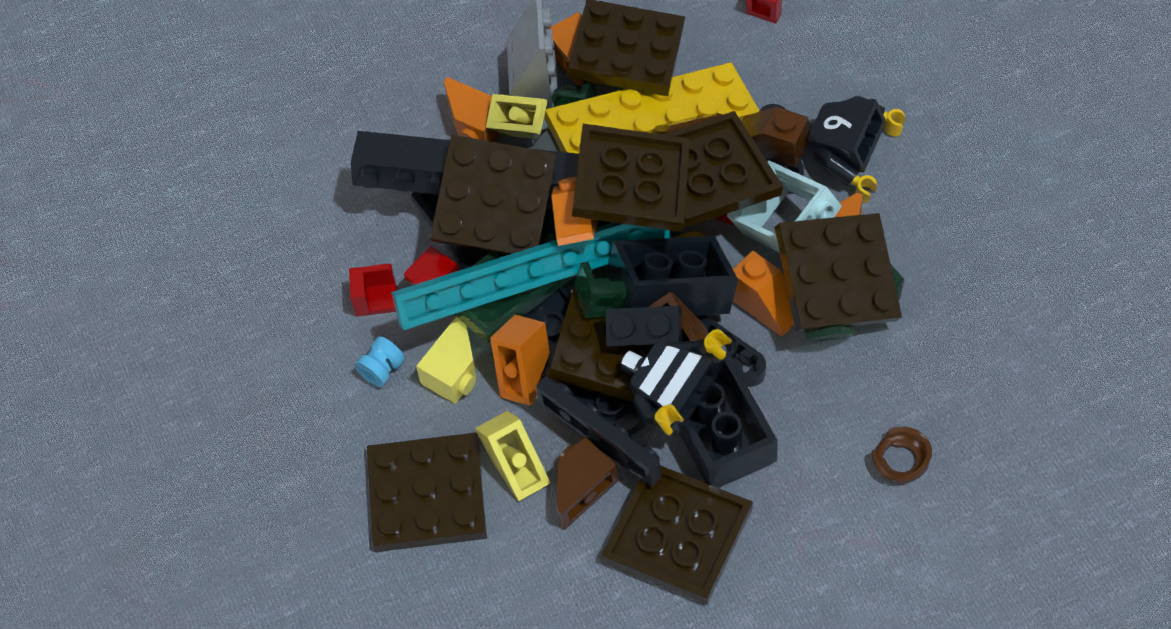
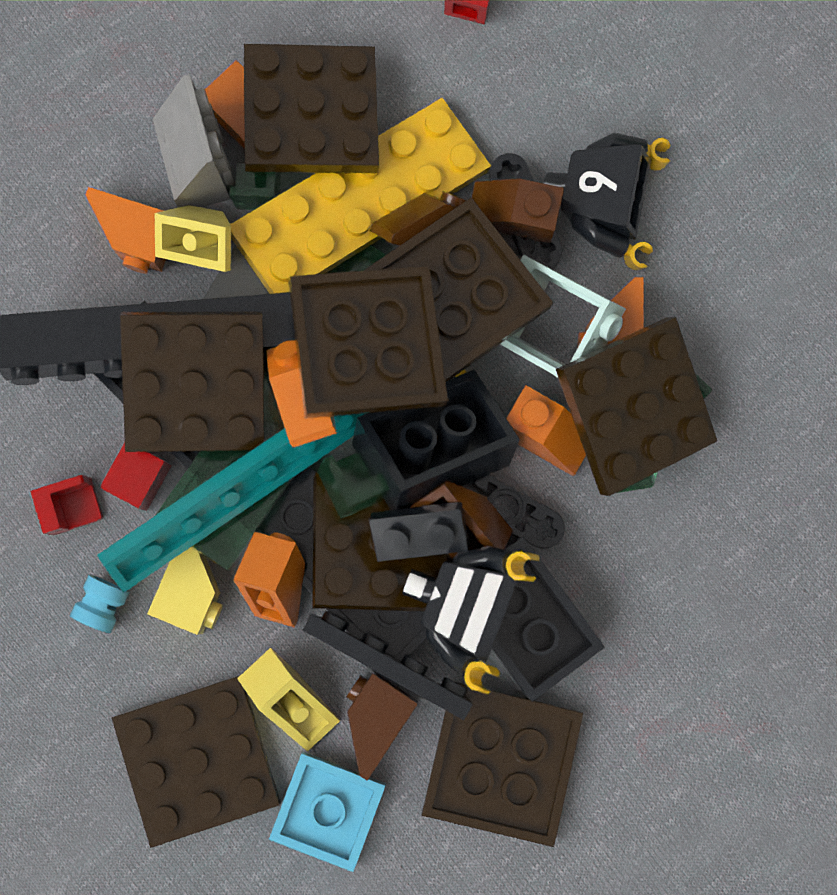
camera: 20 degrees left, 25 degrees up
reddish brown piece [871,426,932,483] -> none
none -> medium azure plate [269,752,386,872]

